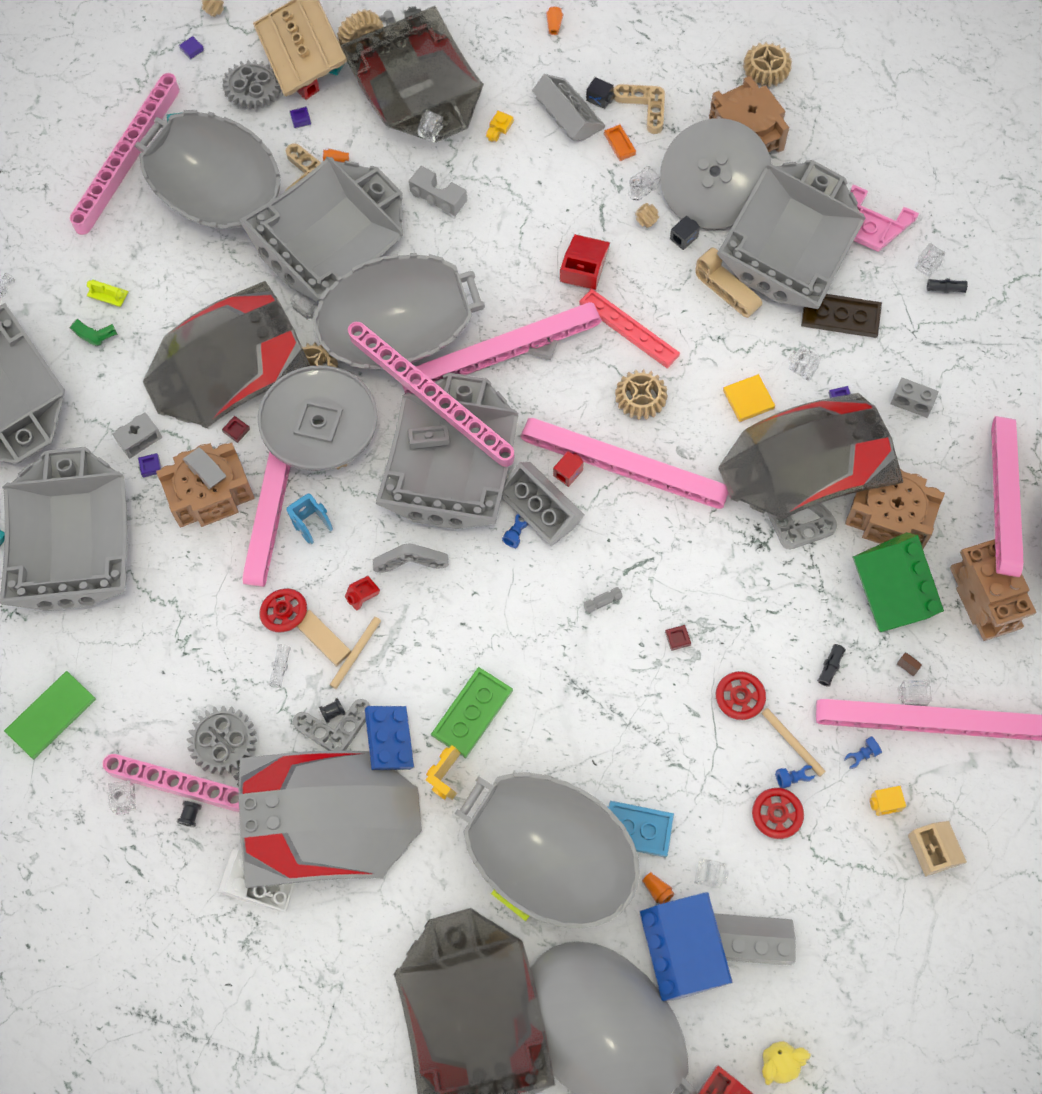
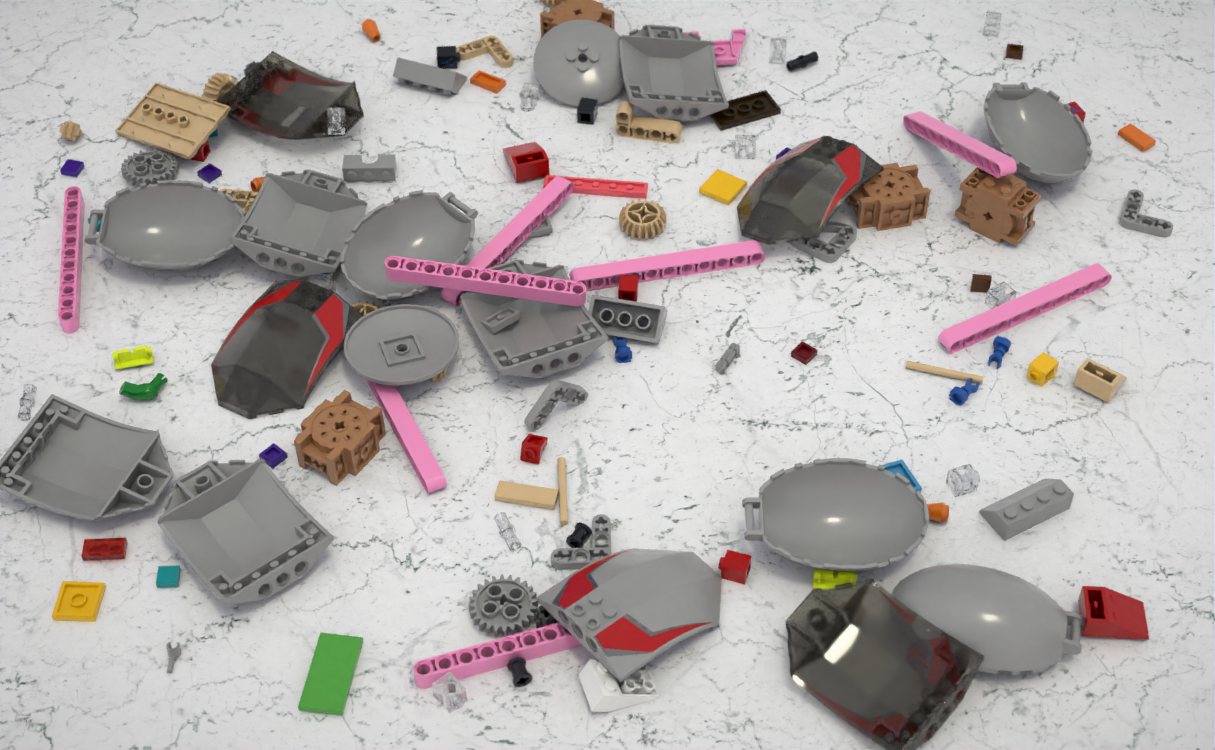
camera: 35 degrees left, 20 degrees down
light grey brick [112,412,162,459] -> none
light grey slope [182,447,226,489] -> none
dark red tile [222,416,250,443] -> none
red plate [259,588,307,633] -> none
dark azure piece [286,493,333,544] -> none
blue plate [364,706,414,770] -> none
yellow bracket [426,745,461,800] -> none
bright green tile [431,667,513,758] -> none
yellow plate [486,110,514,142] -> none
tan gear [635,203,659,228] -> none
blue slope [639,892,733,1001] -> none
red plate [716,671,766,720] -> none
red plate [752,788,804,839] -> none
light yellow hair [762,1041,811,1085] -> none
black pin [817,644,846,687] -> none
green slope [852,532,944,632] -> none
light grey brick [891,377,939,418] -> none
none -> red brick [718,550,752,584]

